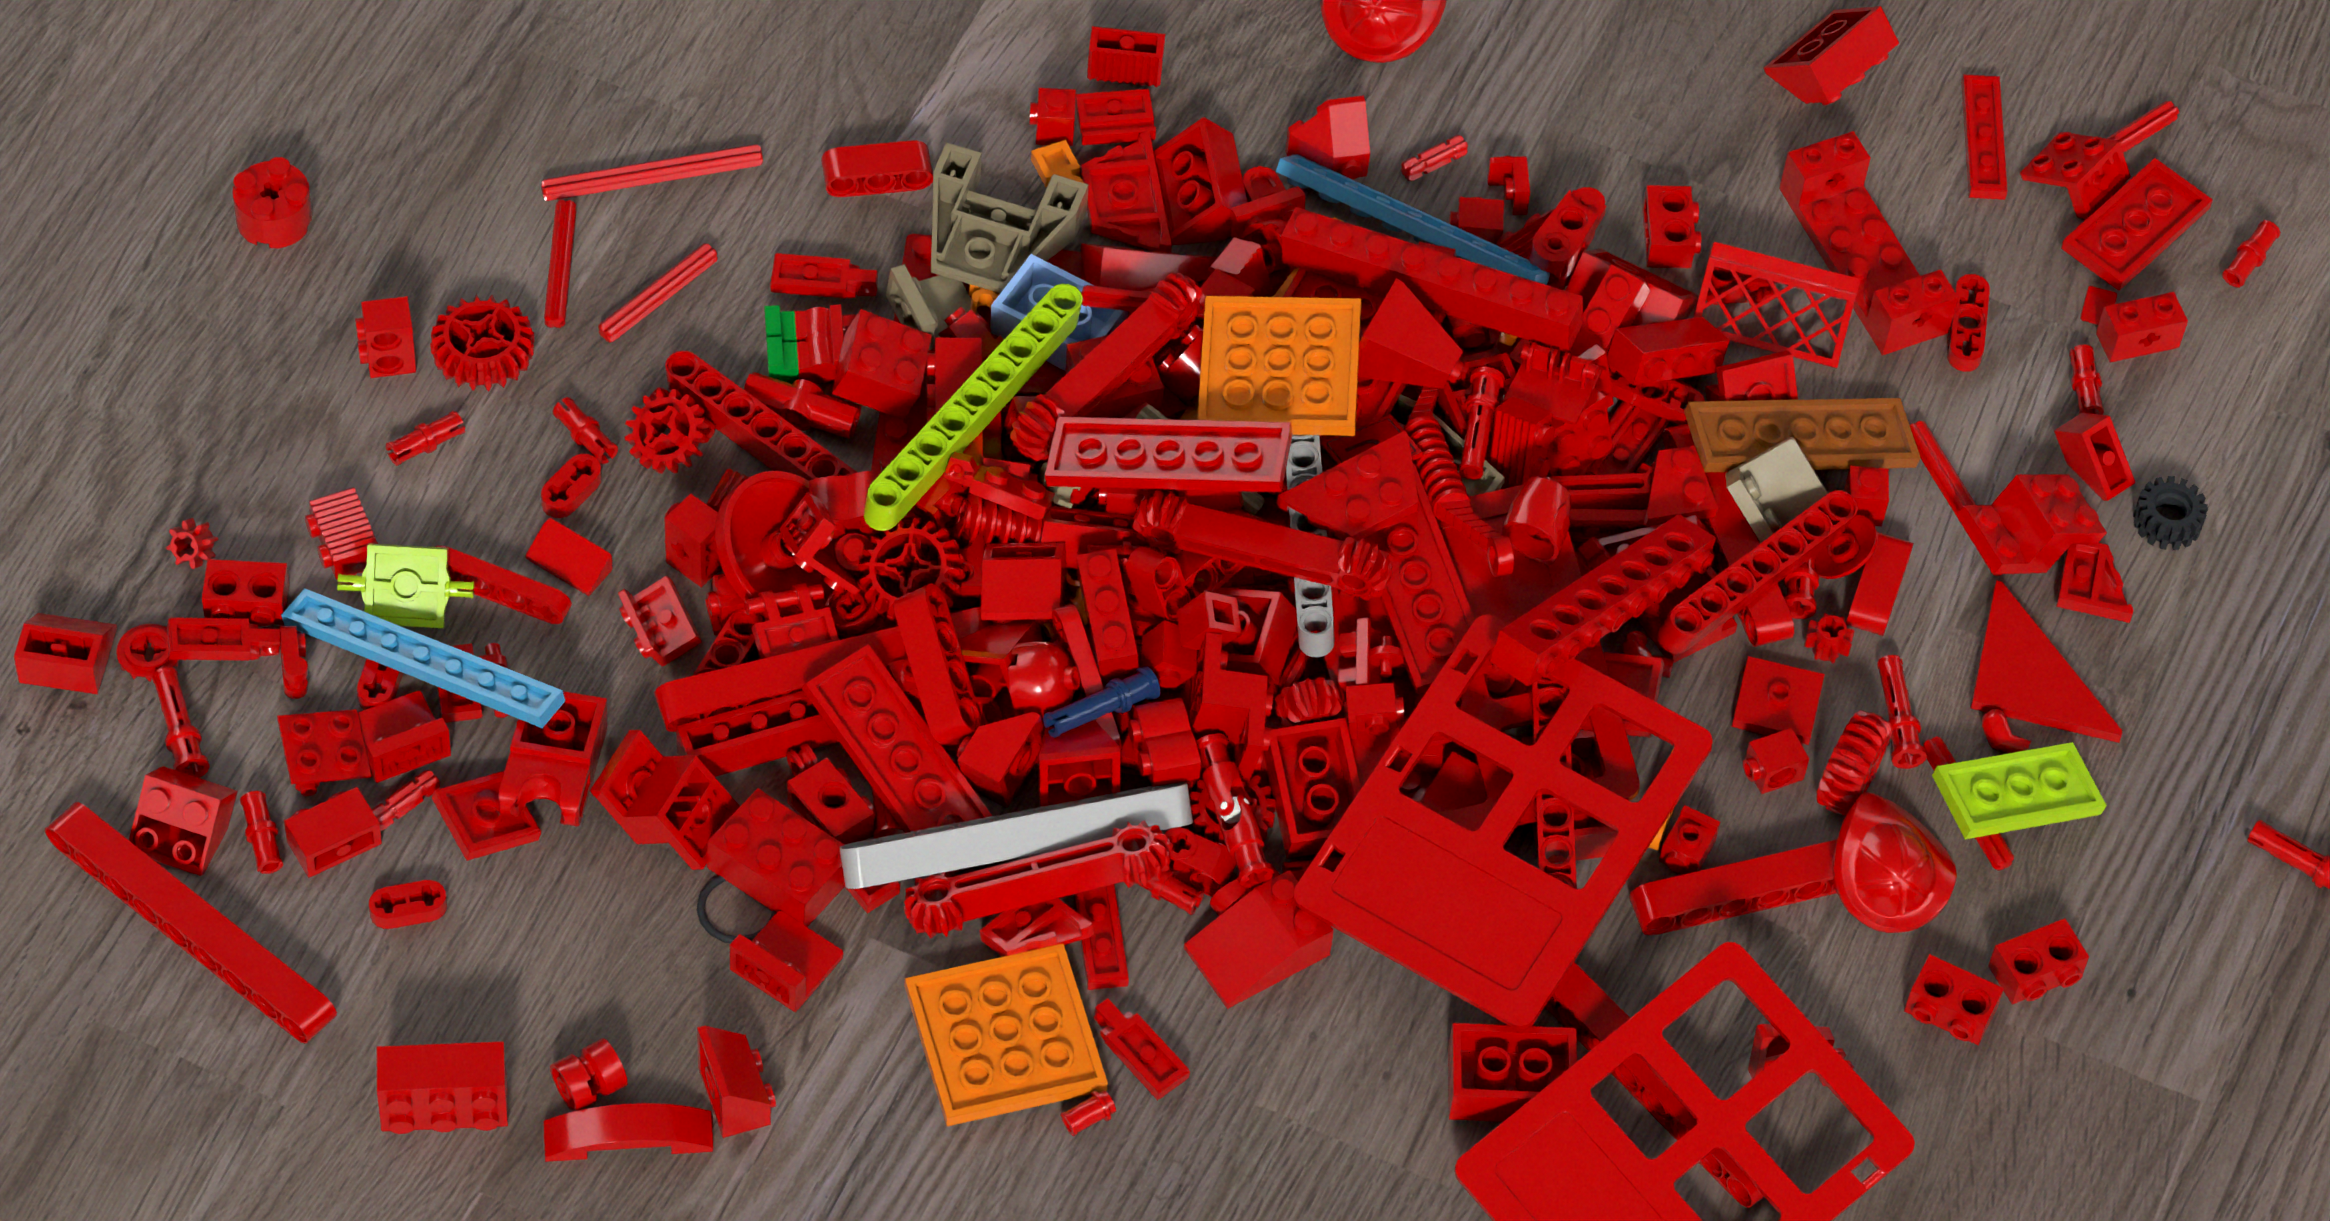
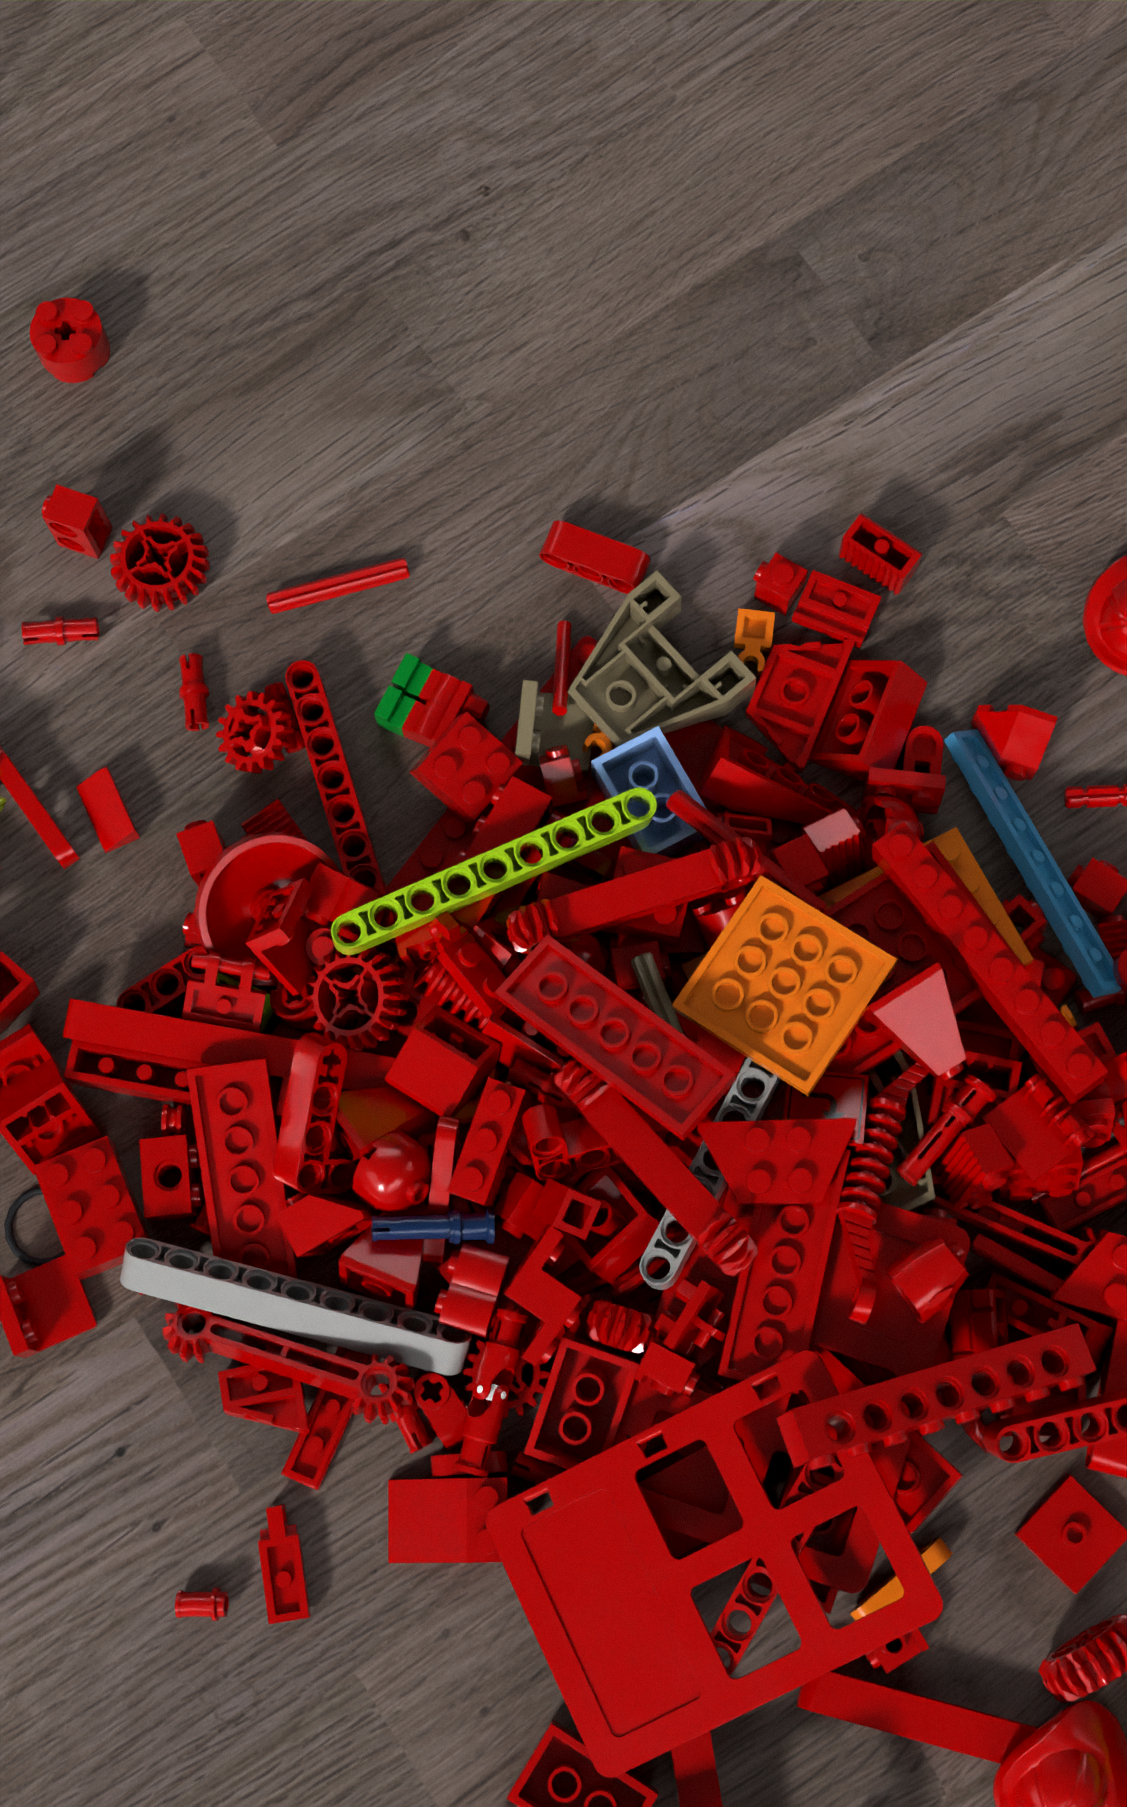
camera: 40 degrees right, 20 degrees up
axle [541,144,763,201] -> none
red beam [541,454,602,518] -> none
red axle [544,199,576,328] -> none
red bracket [618,575,702,667] -> none
red piece [744,372,861,439] -> none
red hinge [770,253,878,298] -> none
orange plate [905,944,1108,1127] -> none
red brick [1743,727,1810,794] -> none
none -> red bar [552,620,572,716]

